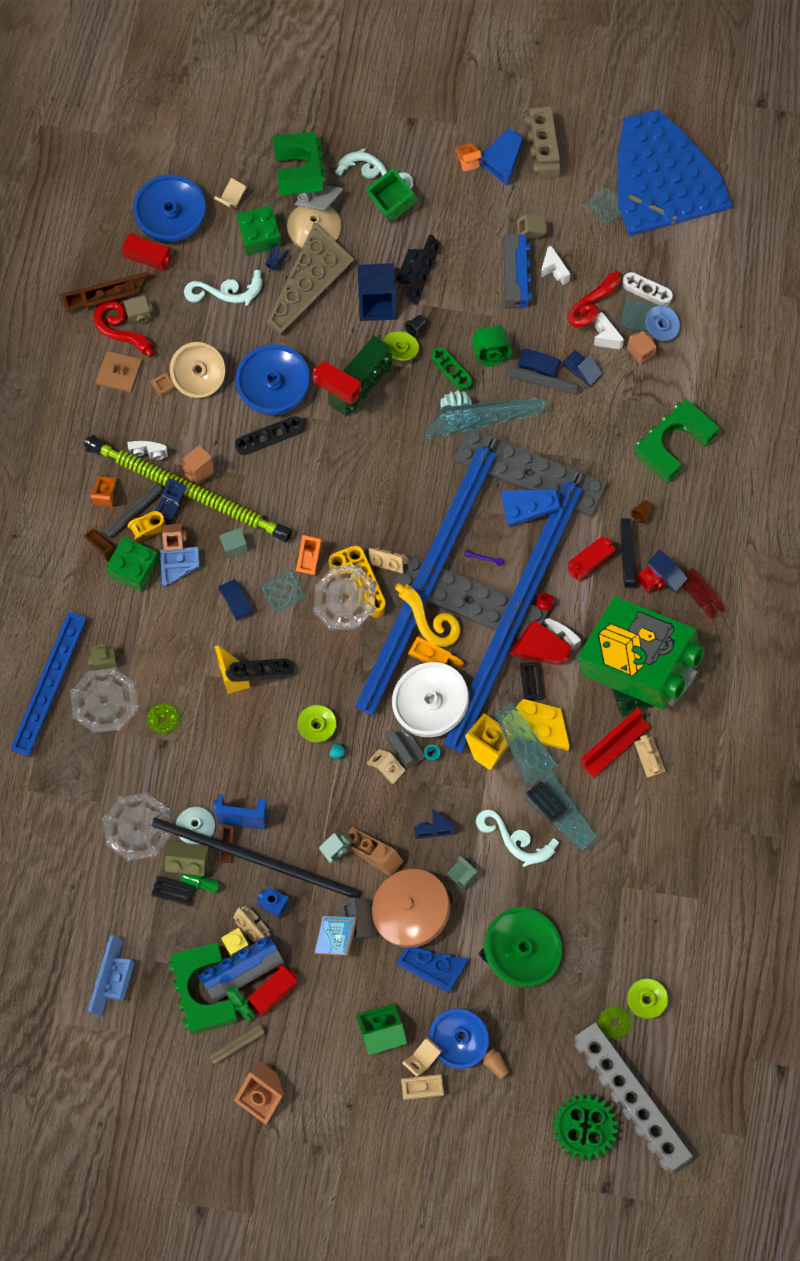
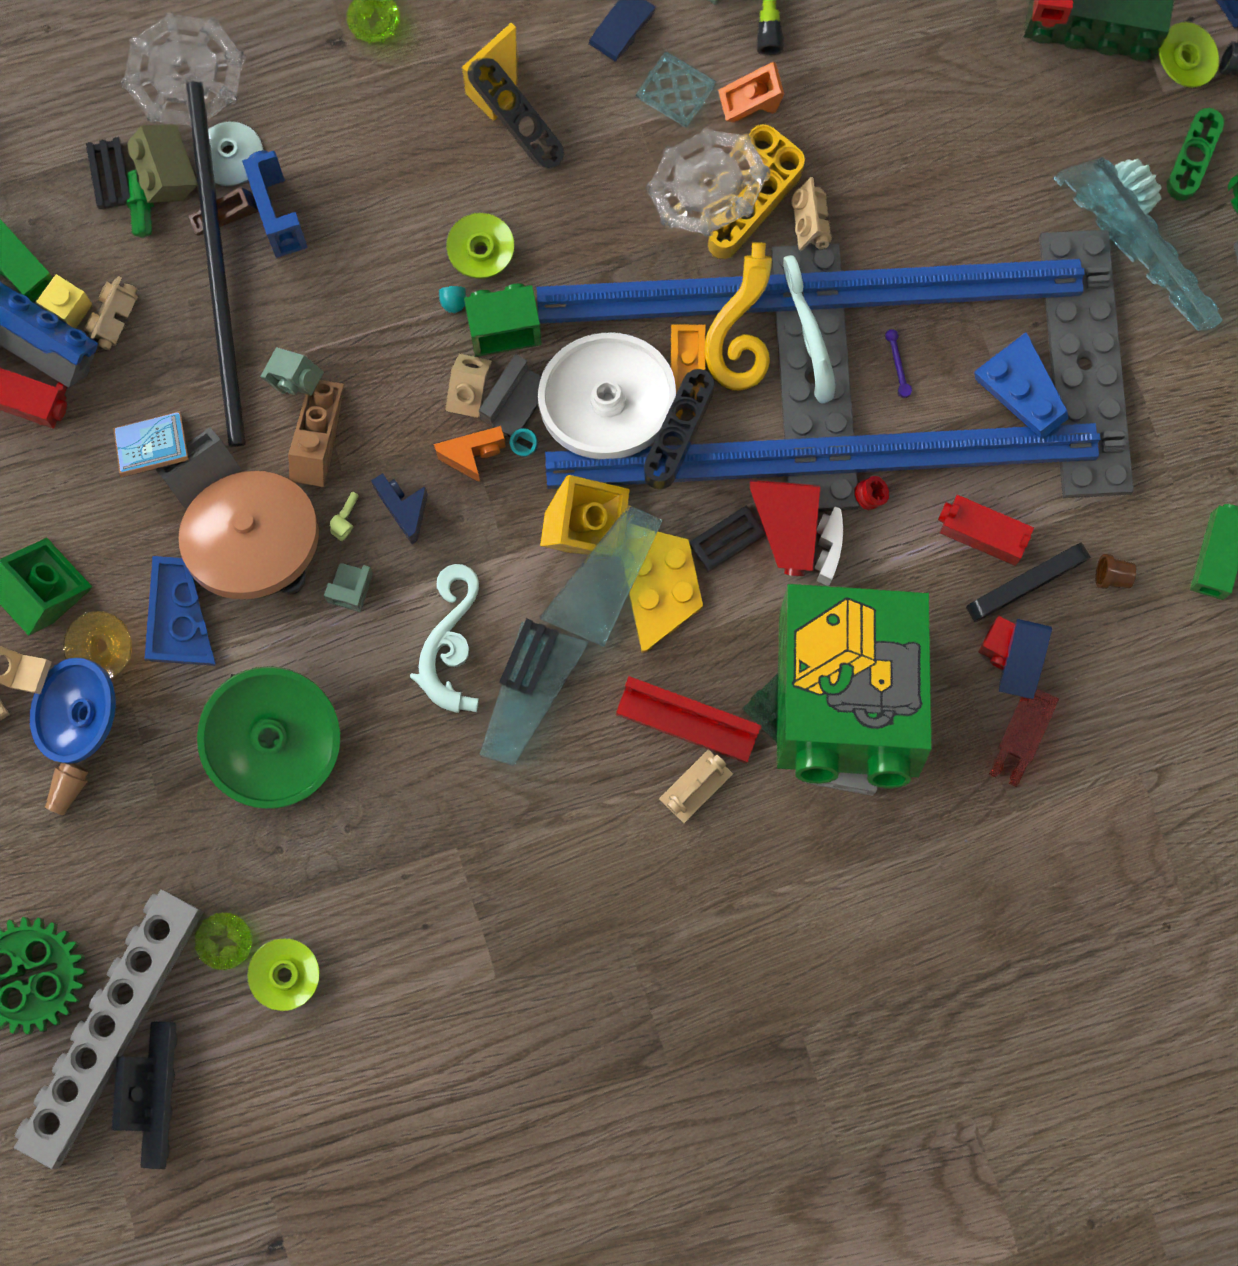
camera: 60 degrees right, 10 degrees up
blue brick [257,887,289,919] -> none
none -> clear yellow dish [63,611,132,679]
none -> black bracket [112,1022,177,1169]
none -> yellowish green hand [330,492,359,541]
none -> orange slope [434,426,506,482]
none -> green piece [464,283,542,357]
none -> black beam [644,369,714,490]
none -> light aqua plant [783,255,835,404]

